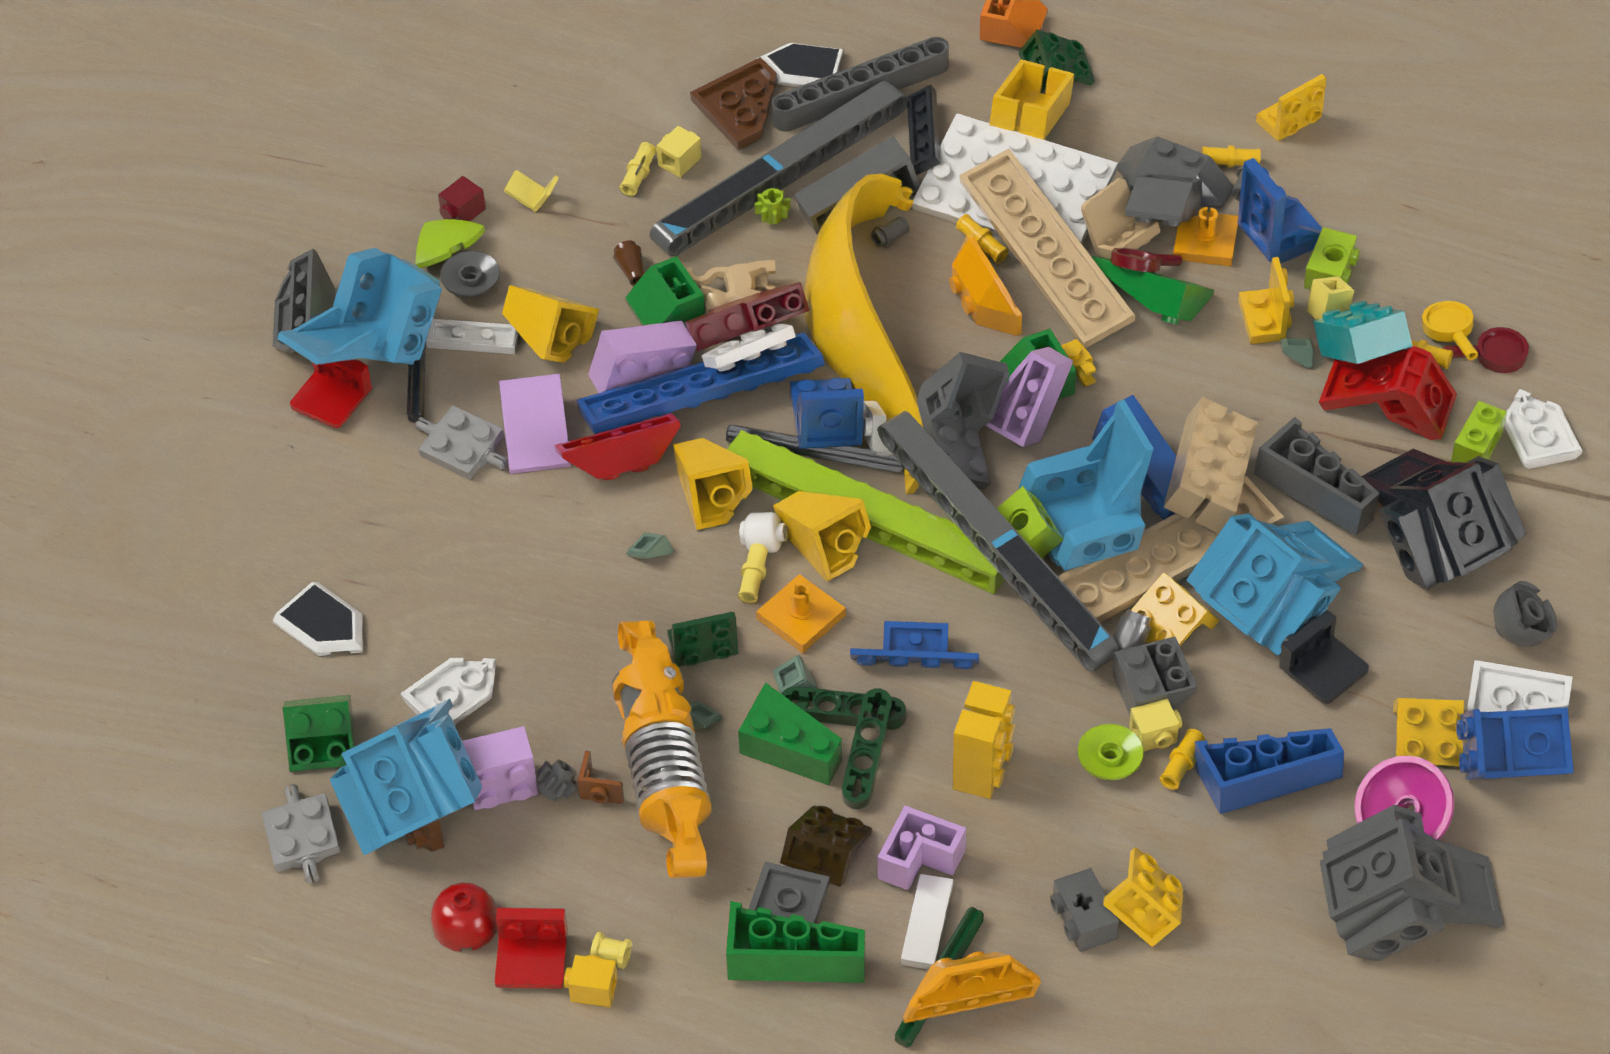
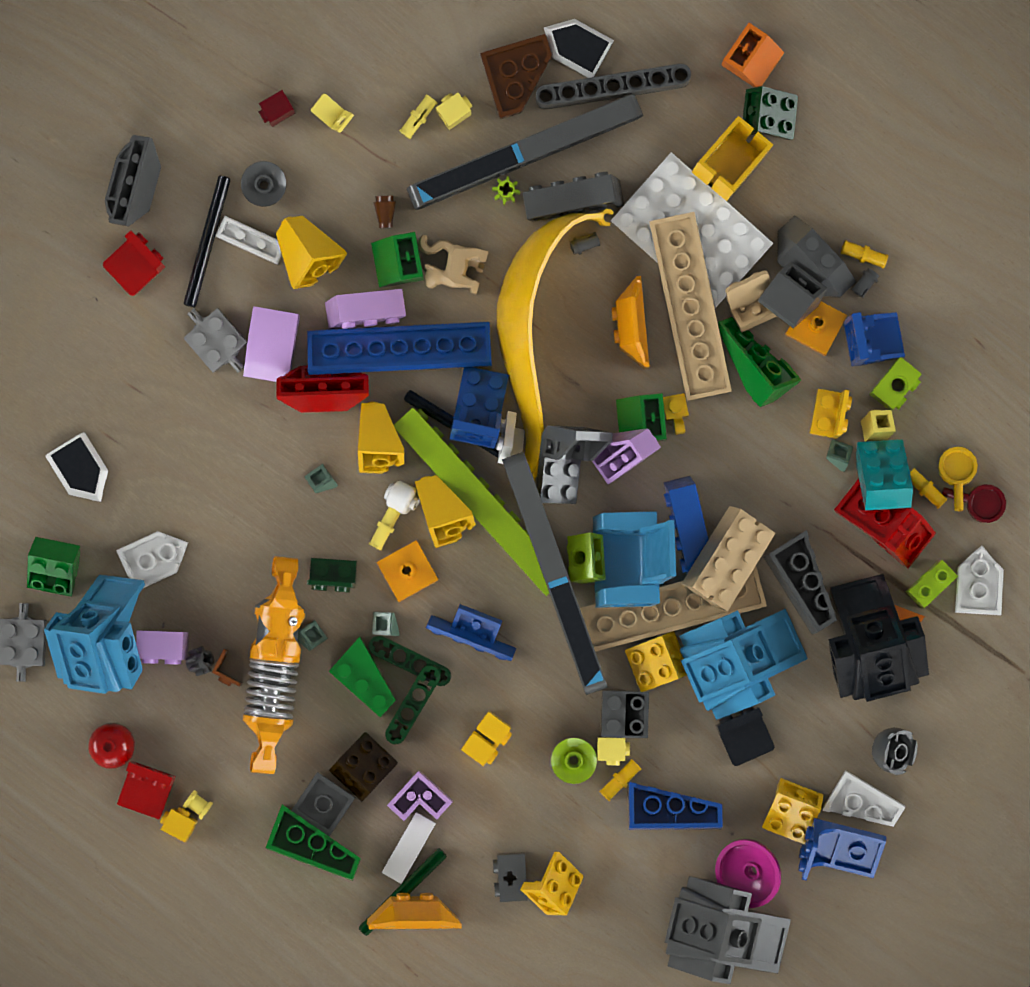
camera: 15 degrees right, 35 degrees up
dark azure piece [277,248,442,365] -> none
lime brick [415,219,486,268] -> none
dark red slope [685,282,810,352] -> none
white wing [702,323,796,371] -> none
black tile [907,85,941,176] -> none
yellow pin [955,214,1009,264] -> none
dark red piece [1110,248,1182,272] -> none
flat silver brick [1113,609,1152,650] -> none
yellow bracket [1256,74,1327,141] -> none

